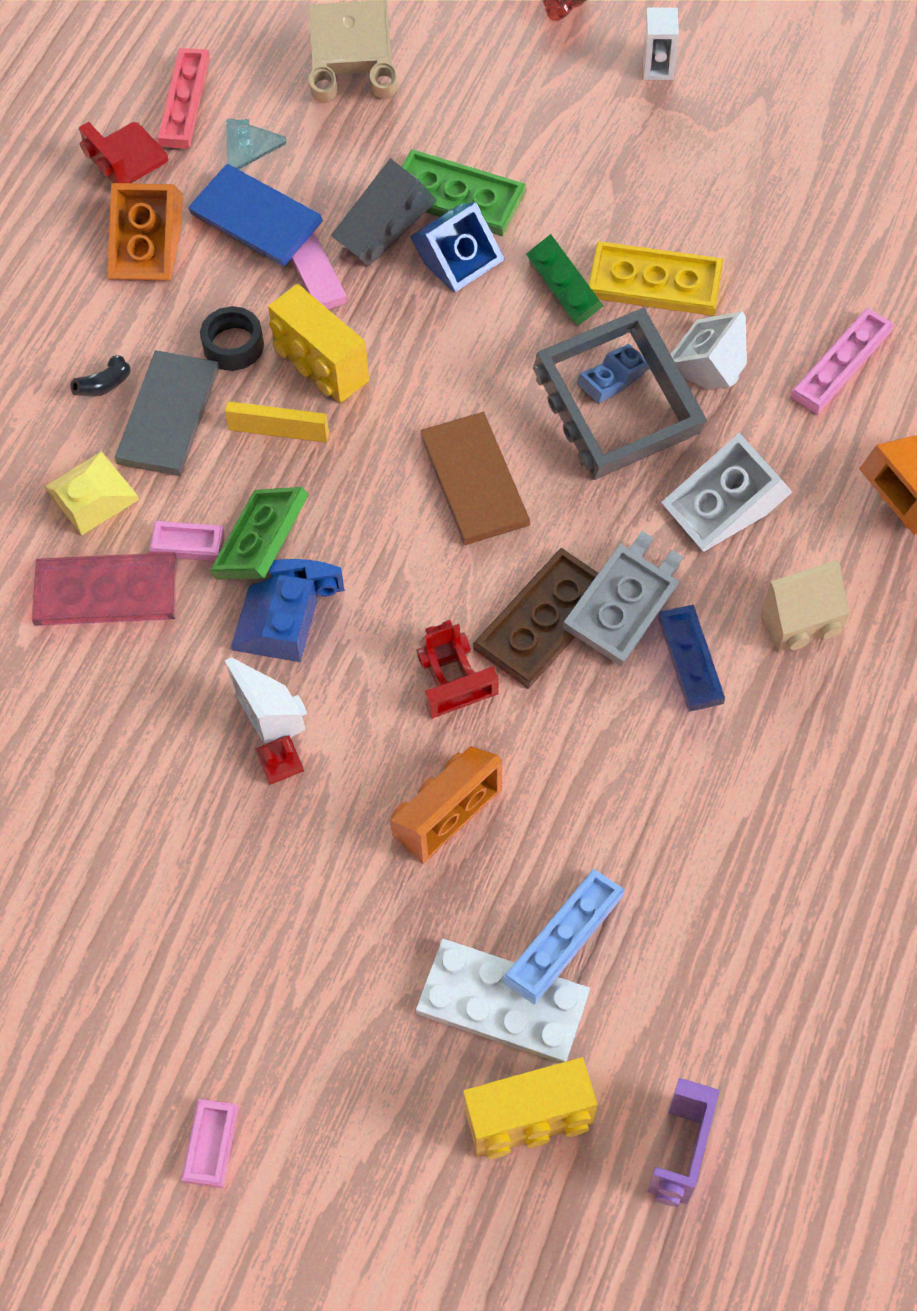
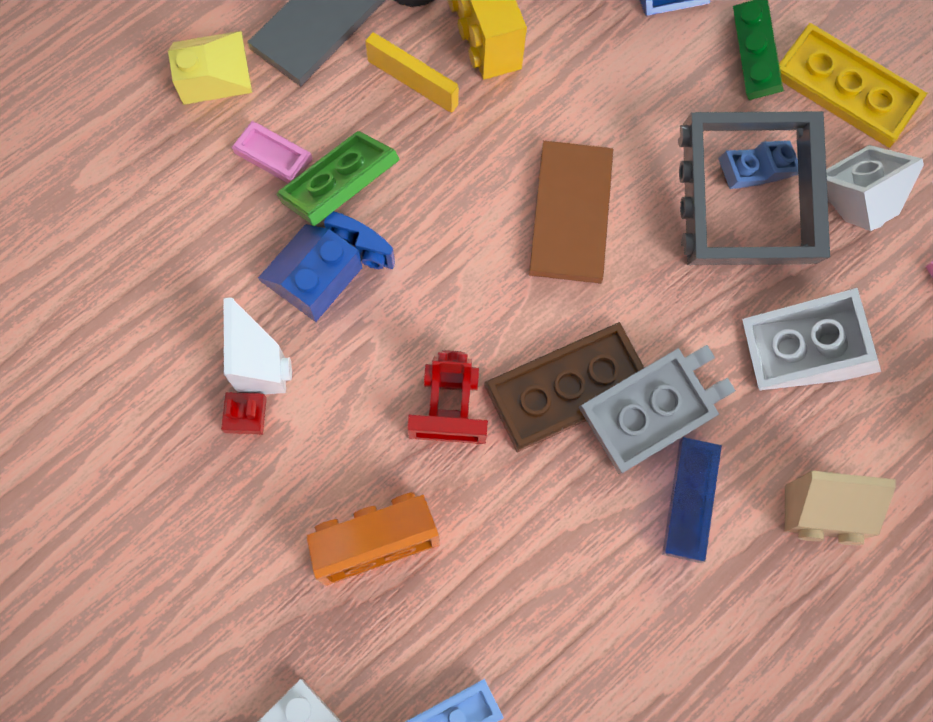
camera: 20 degrees right, 10 degrees up
clear pink tile [32,552,177,626] -> none

